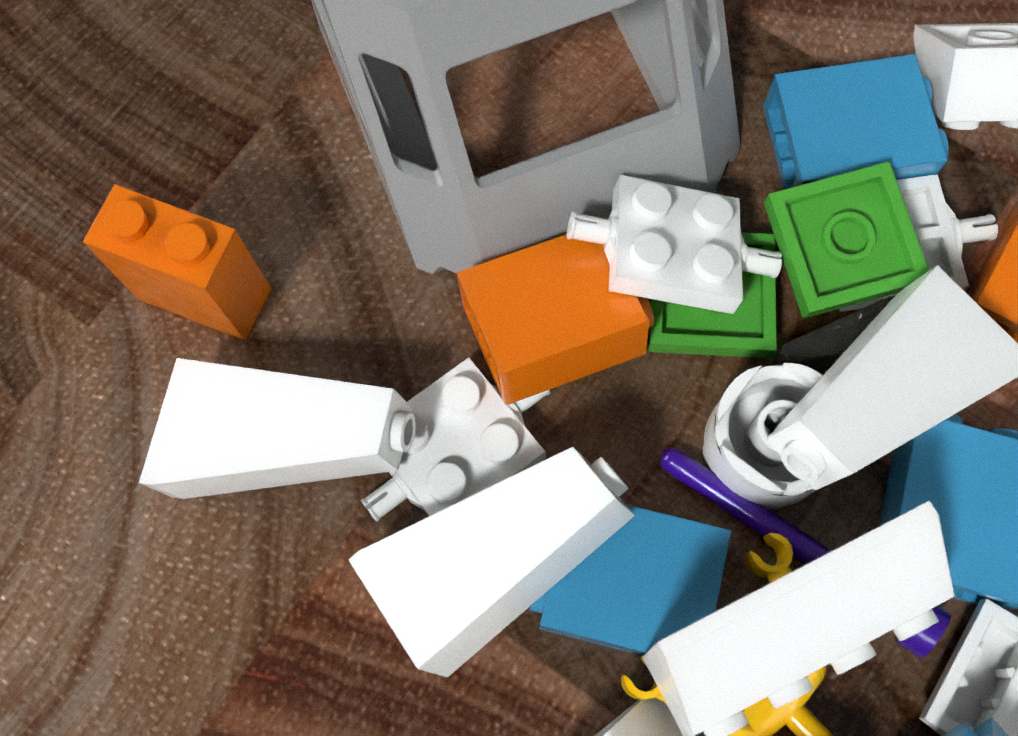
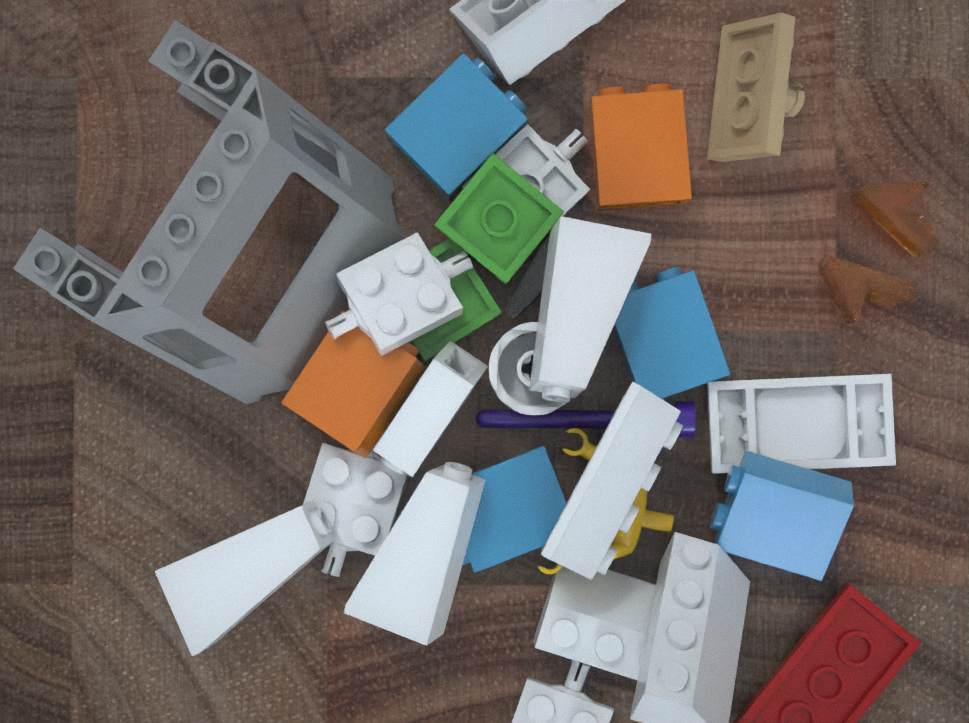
camera: 40 degrees left, 15 degrees up
orange brick [83,184,272,341] -> none
none -> white brick [373,341,488,477]

